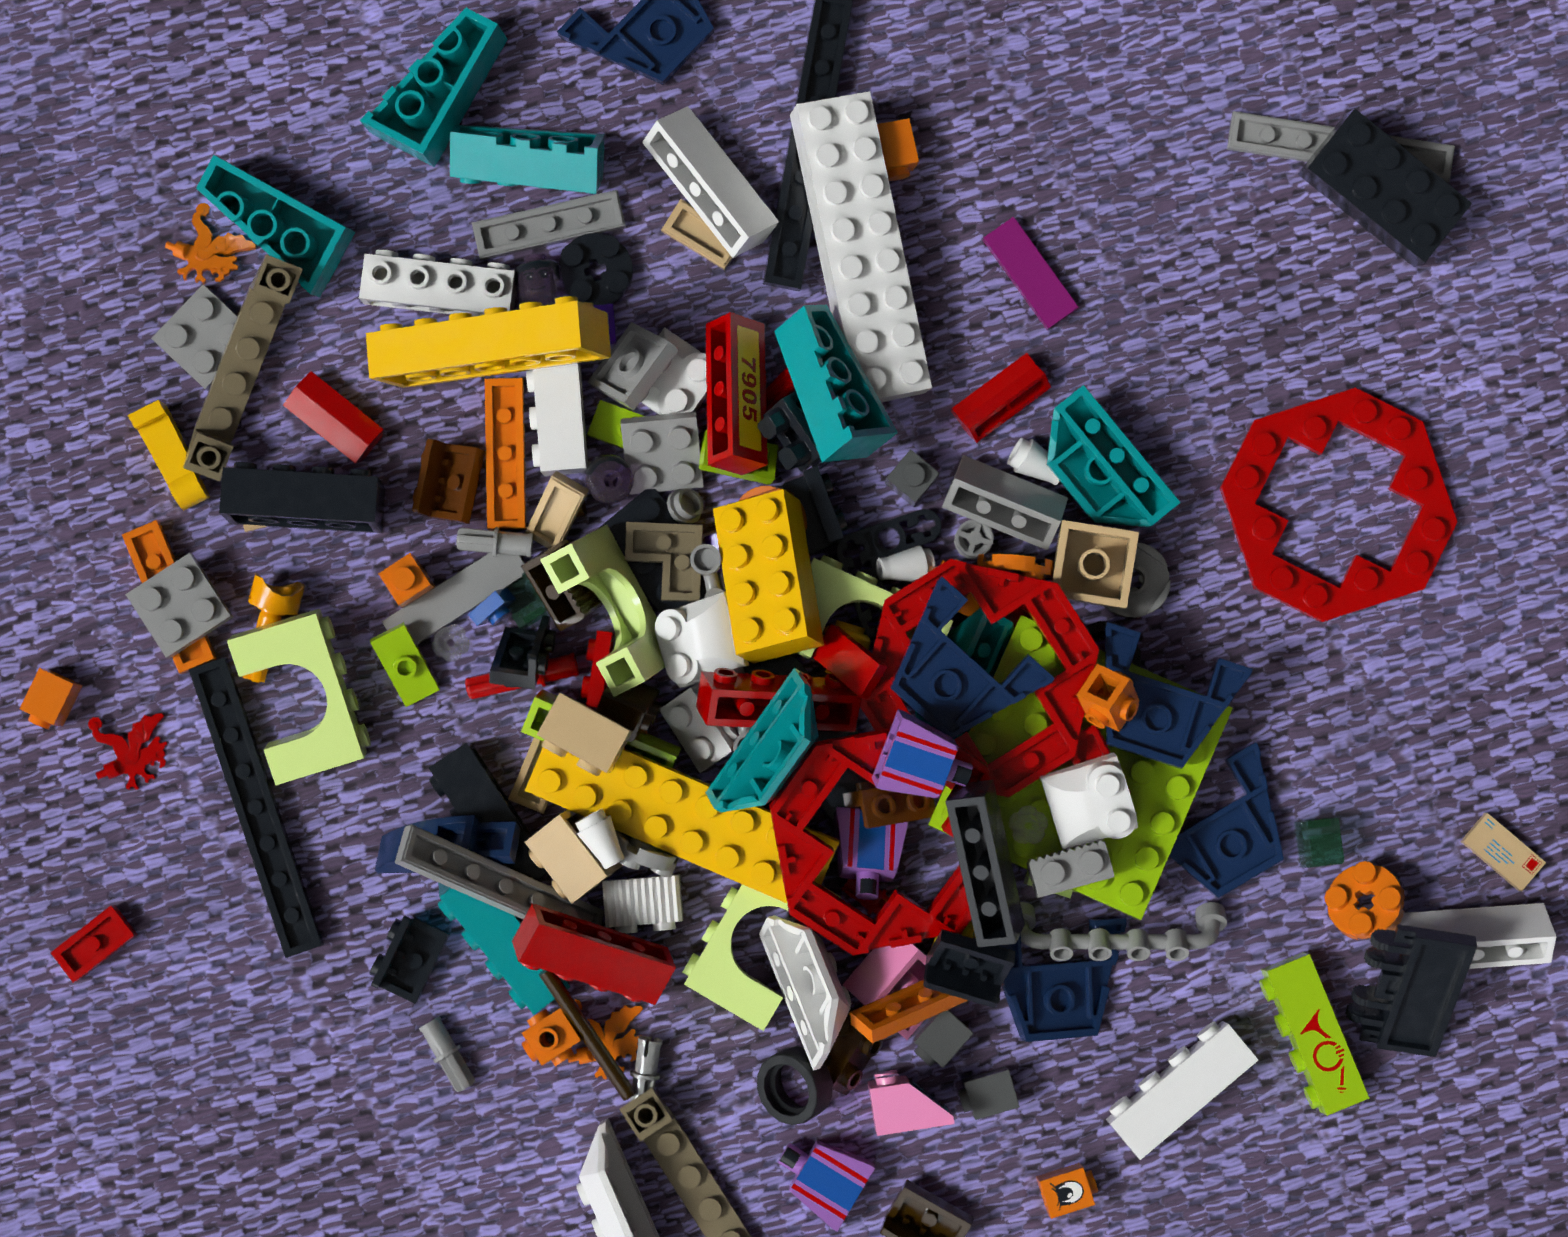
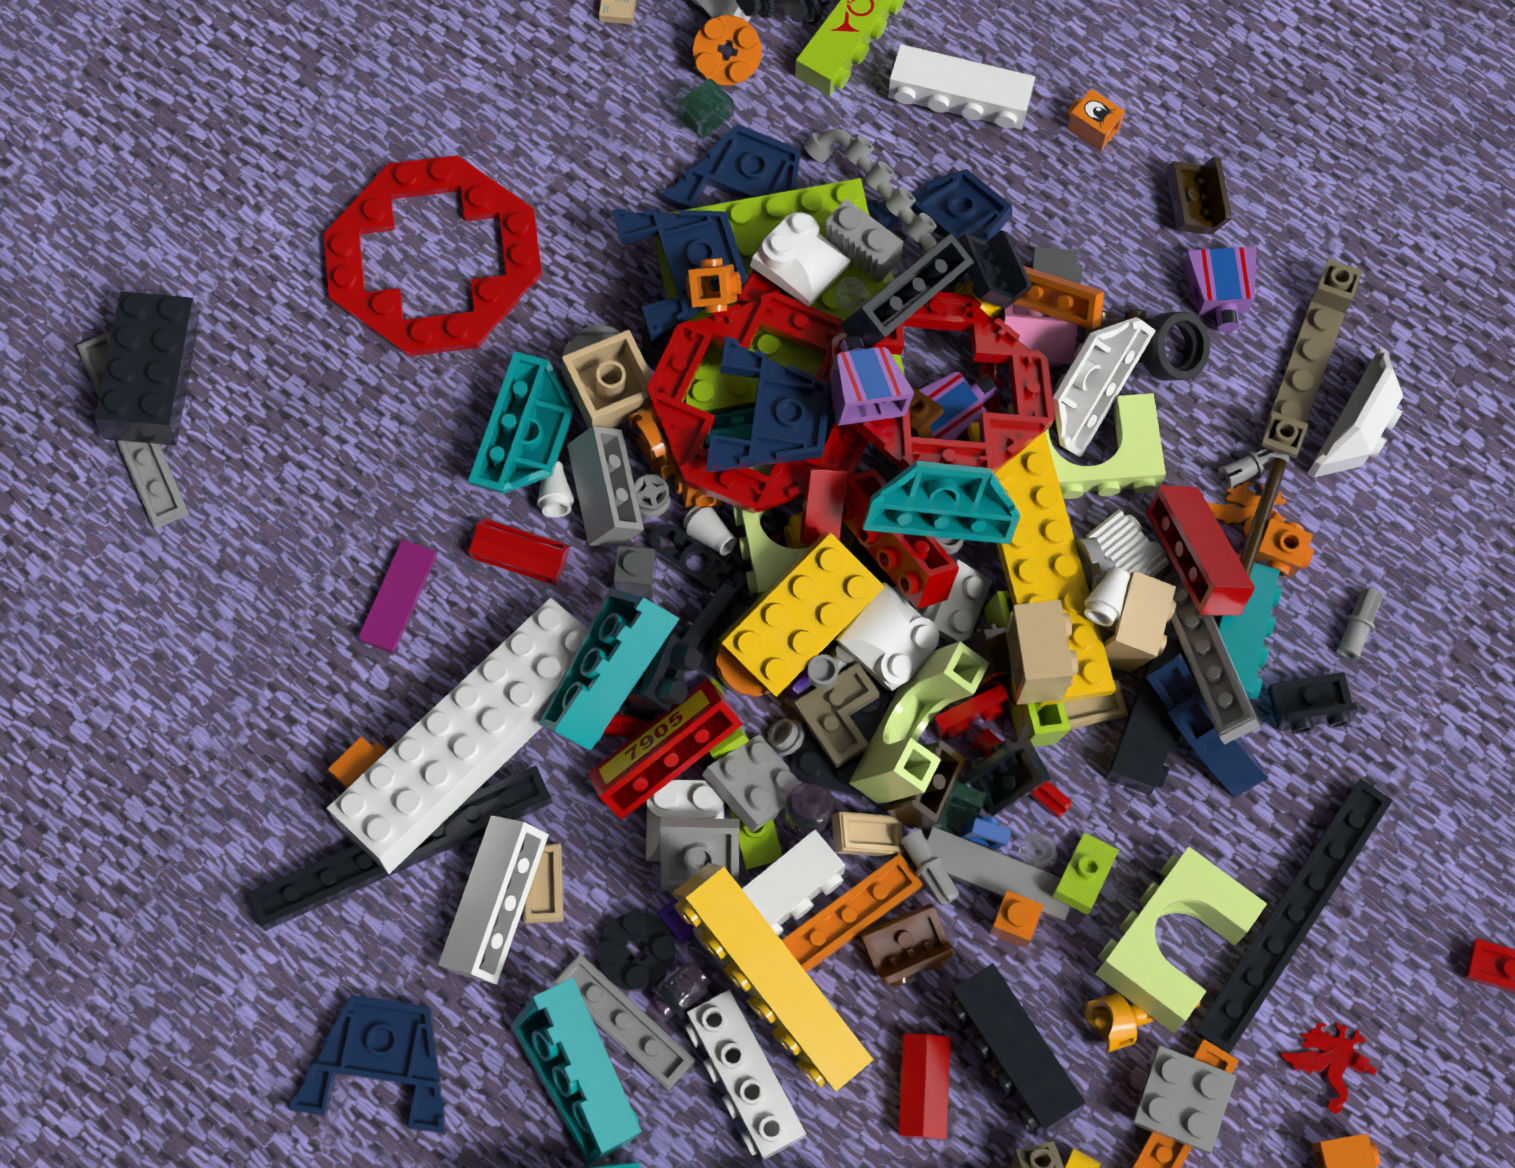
camera: 125 degrees left, 15 degrees down
bright pink slope [868,1070,955,1136] -> none
dark grey brick [958,1066,1020,1120] -> none

